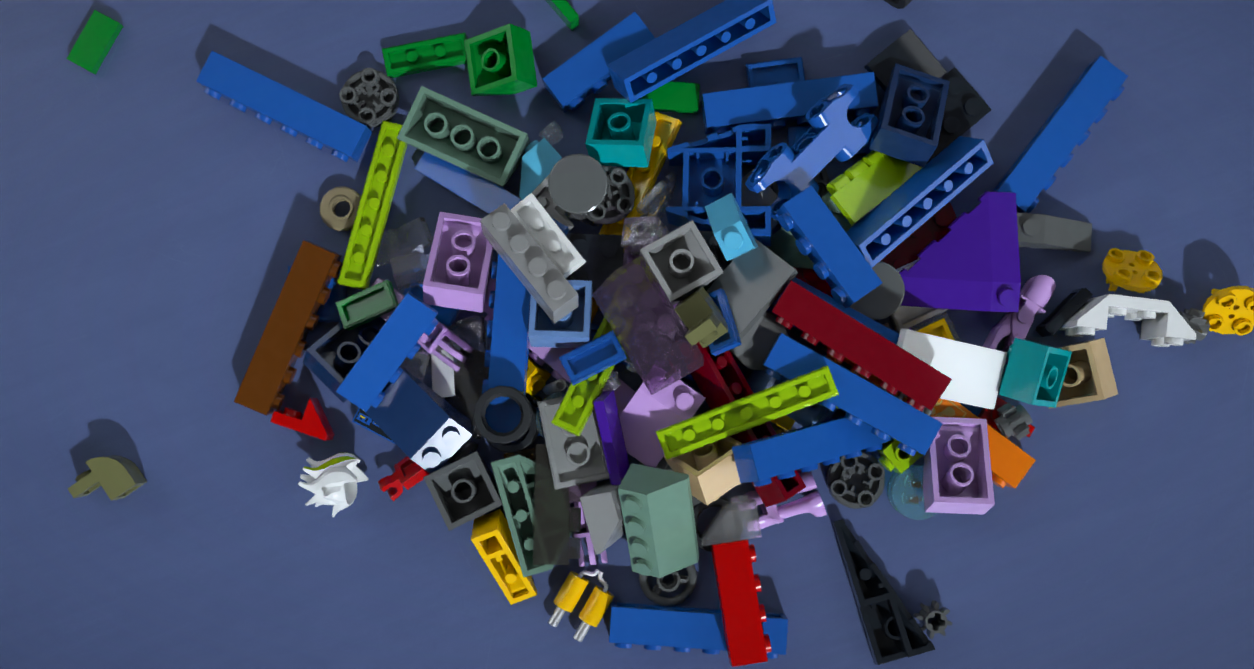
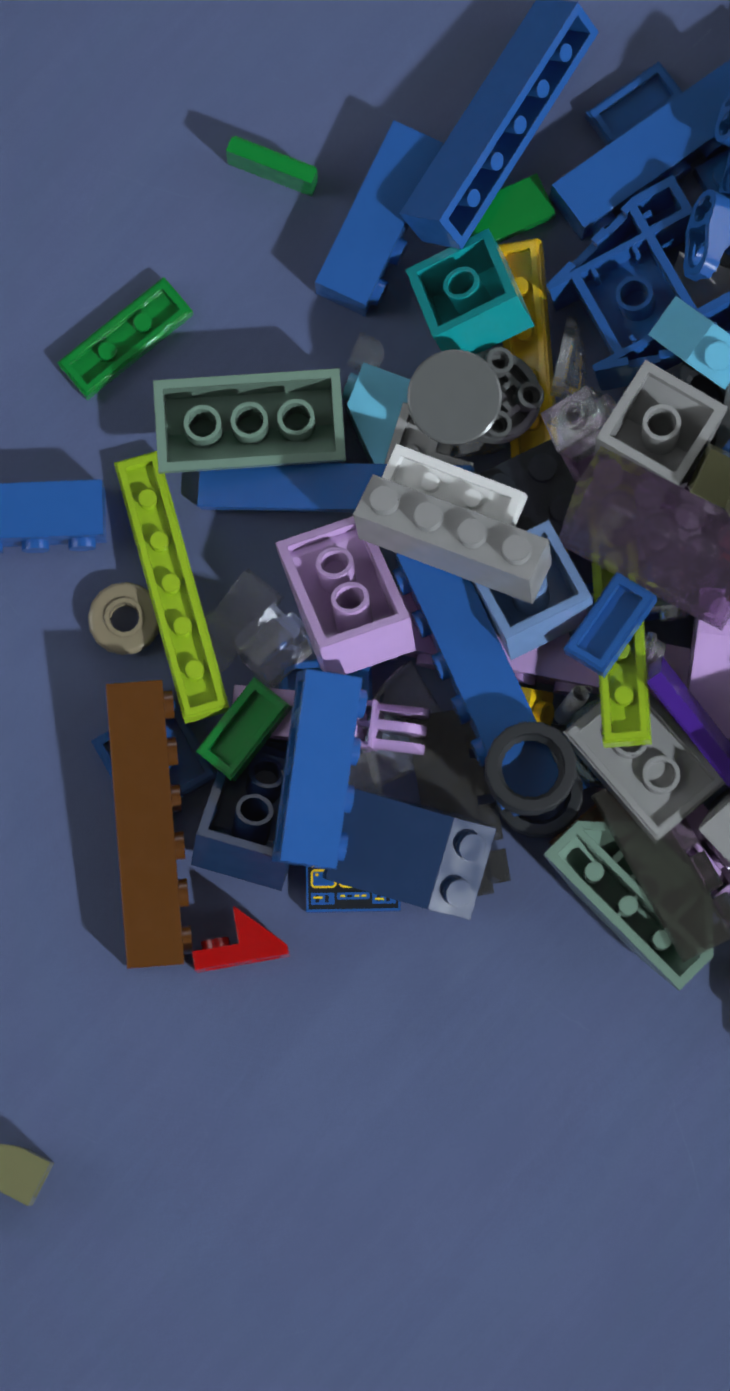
camera: 25 degrees left, 5 degrees down
white hair [298,452,369,517] -> none
dark grey tile [339,67,399,128] -> none
red plate [378,456,430,501] -> none
dark grey slope [423,451,503,531] -> none
white sticker [431,342,455,398] -> none
green slope [464,23,537,96] -> none
yellow slope [471,509,537,605] -> none

